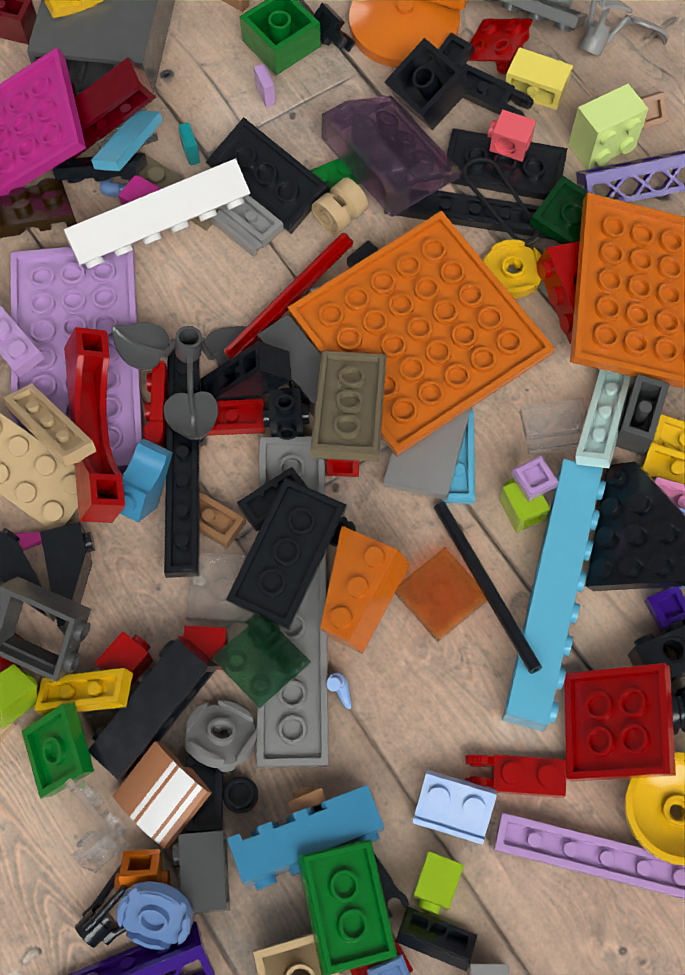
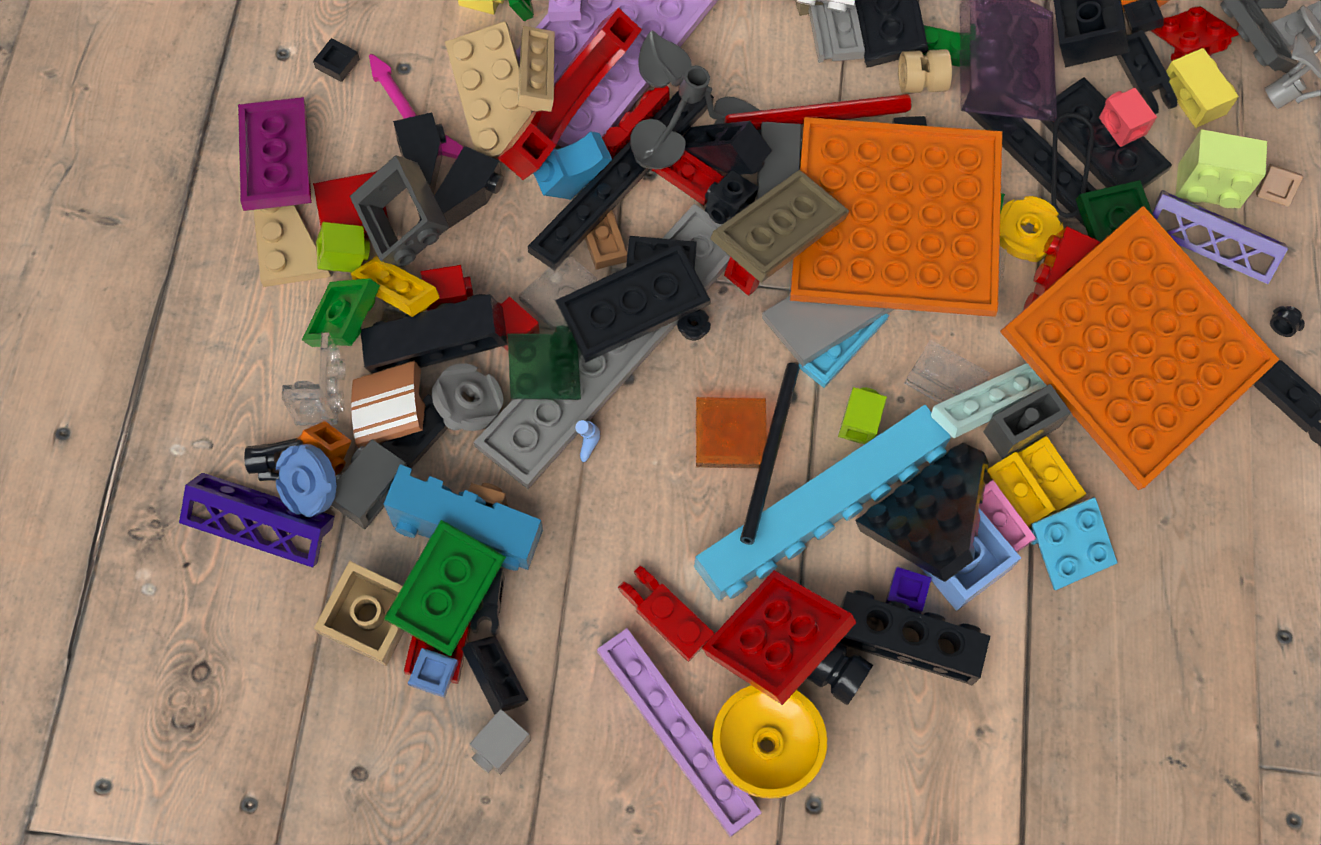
camera: 35 degrees right, 0 degrees up
black plate [223,777,259,814] -> none
orange wedge [320,526,410,654] -> none
light blue plate [412,770,497,845] -> none
lime brick [412,851,464,915] -> none
lavender tile [511,455,559,502] -> none

